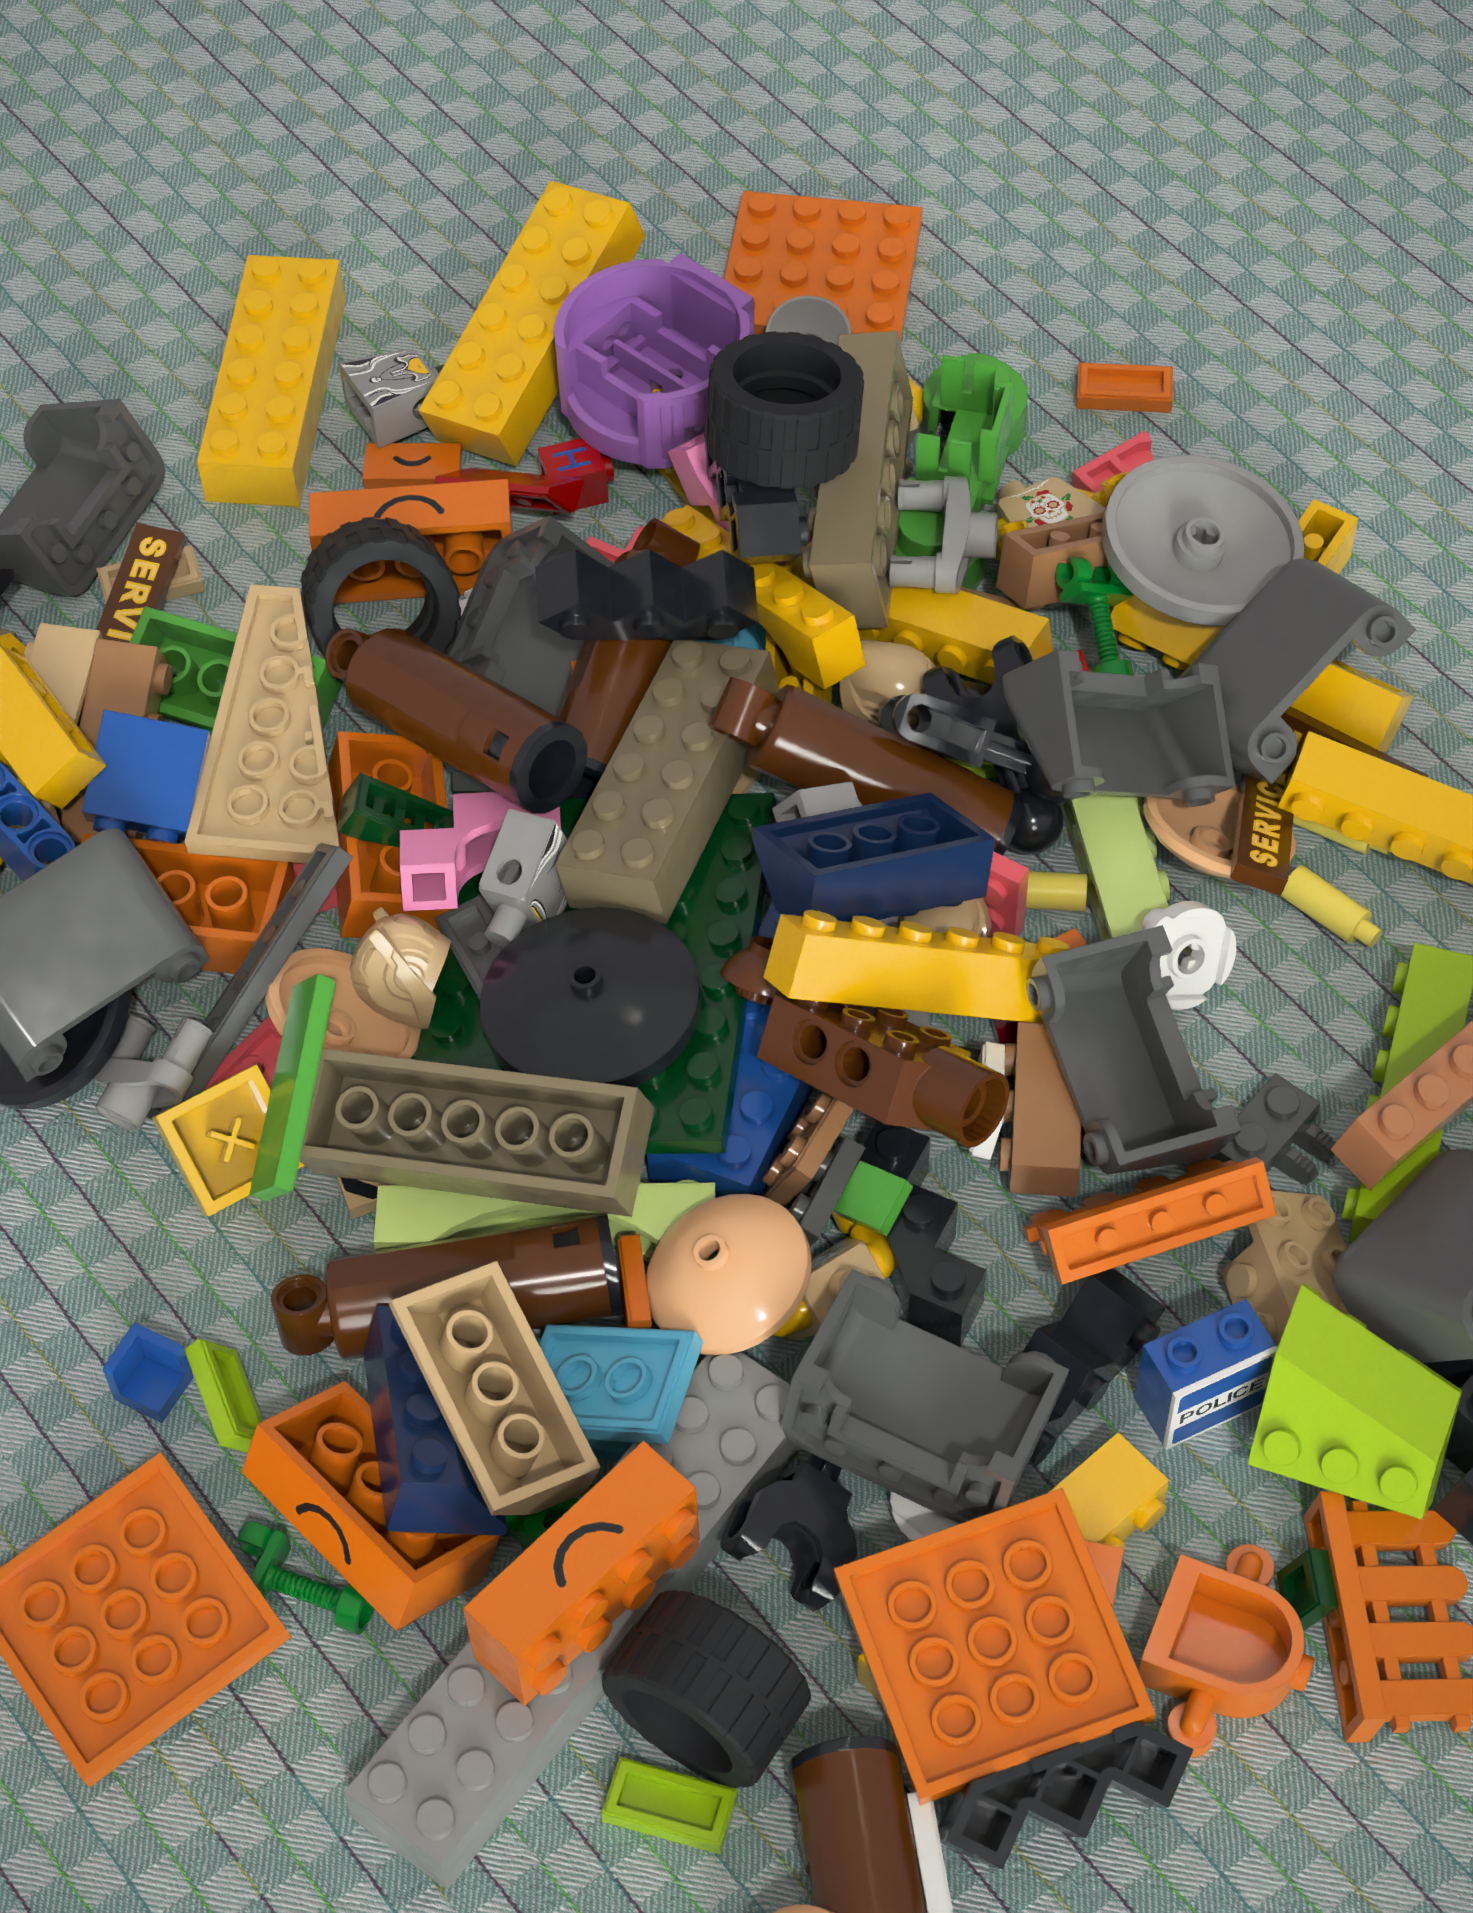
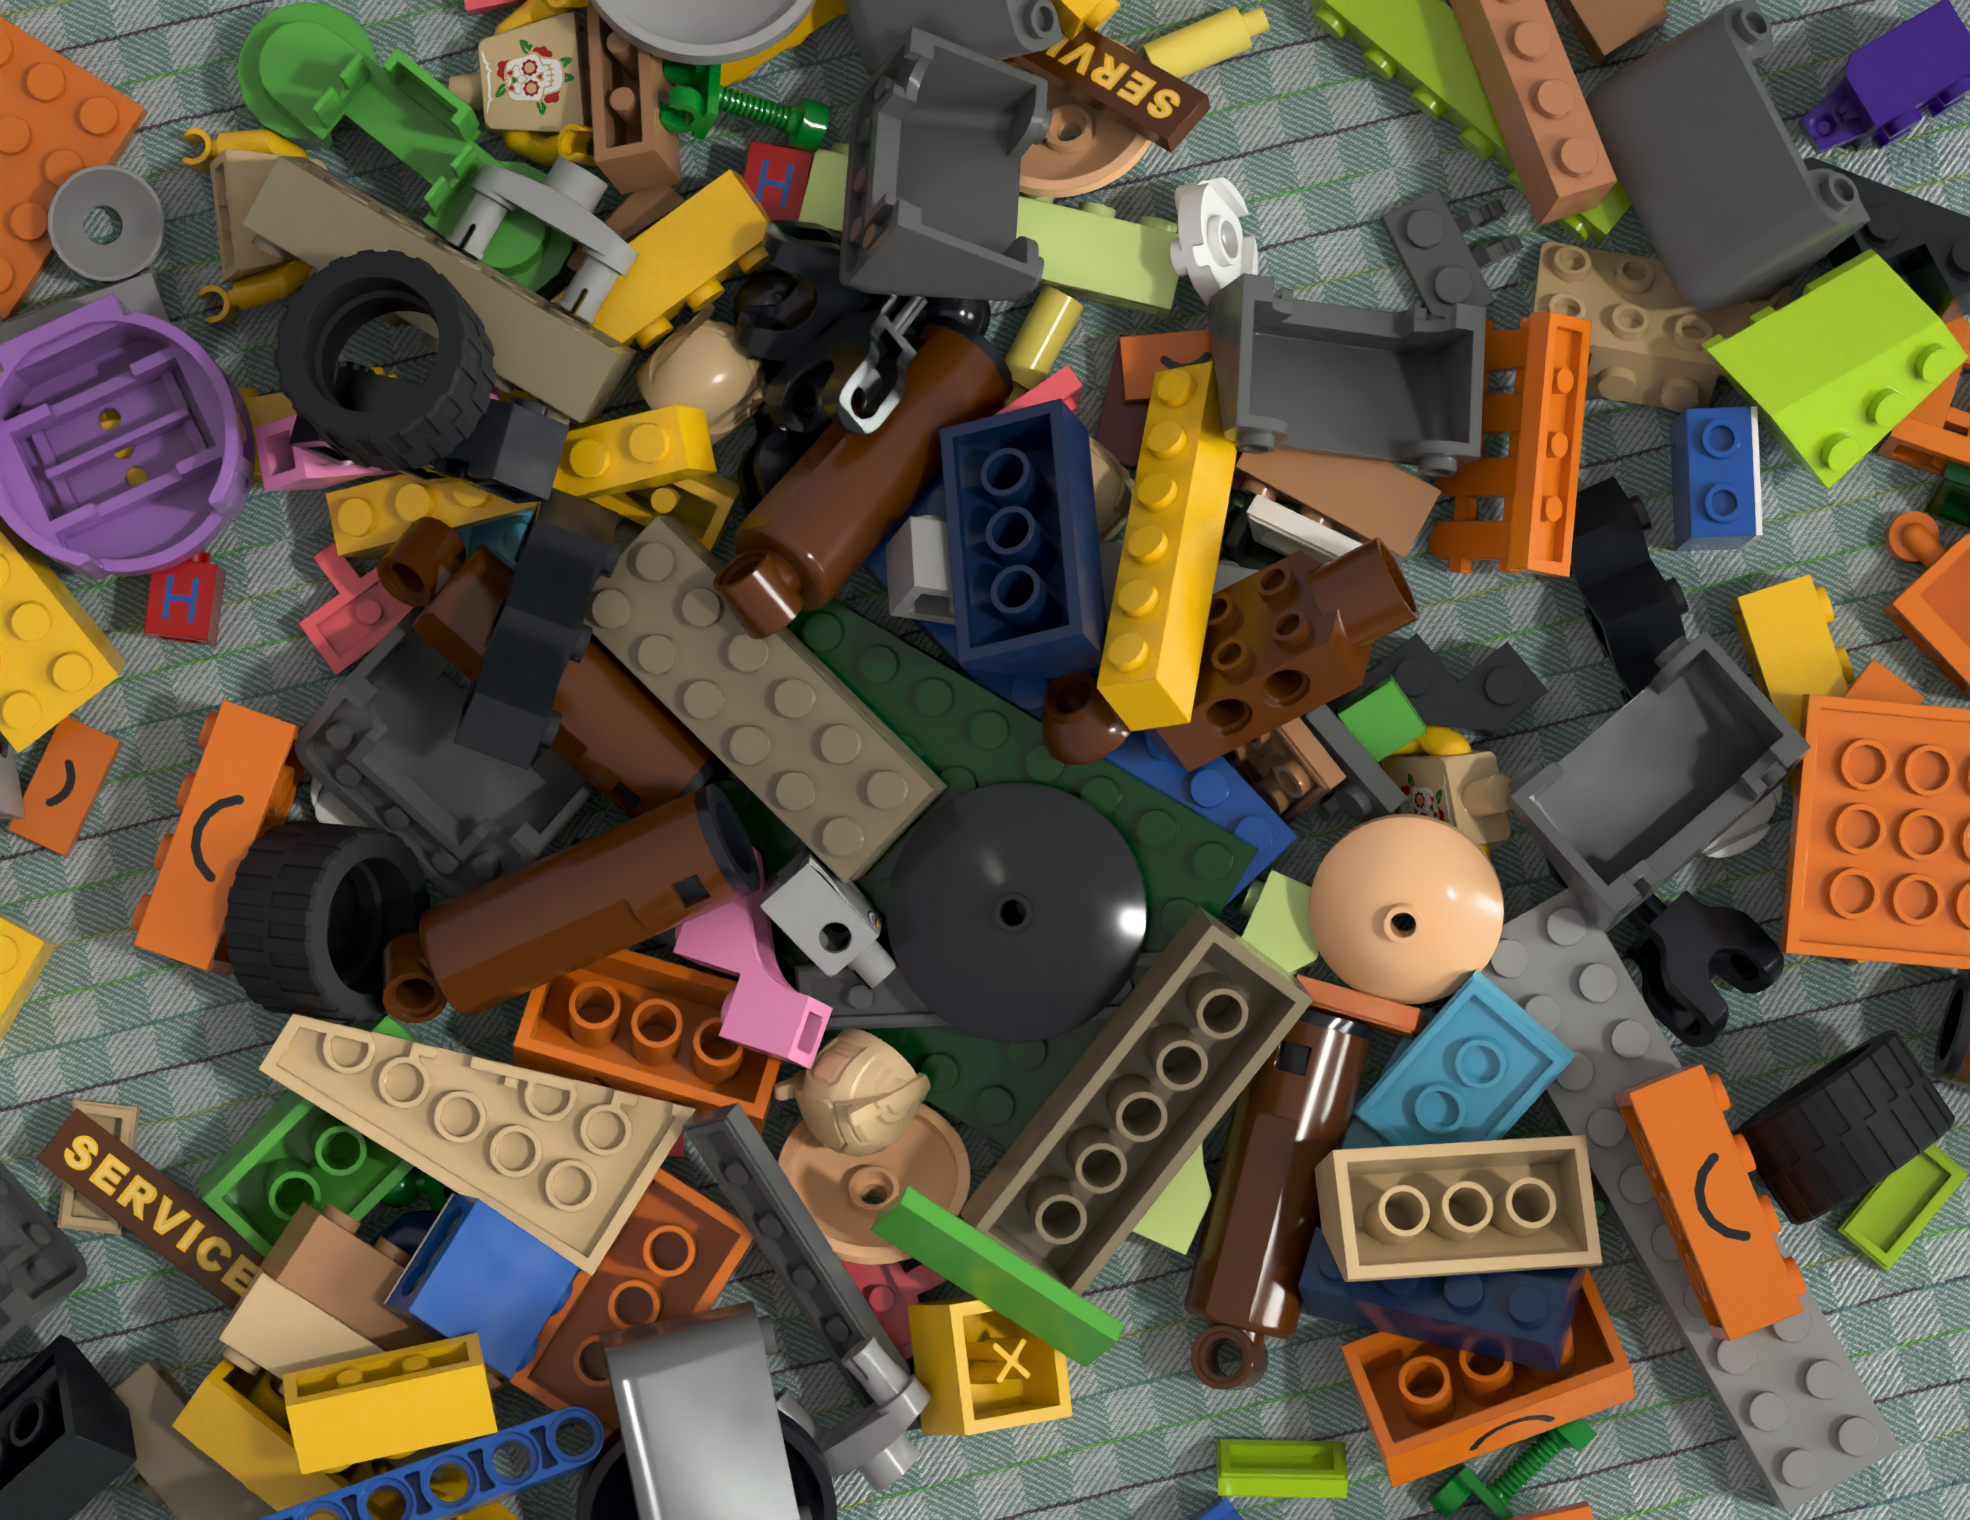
camera: 70 degrees left, 30 degrees up
dark green slope [337,772,454,848] -> none
red slope [434,468,584,514] -> none

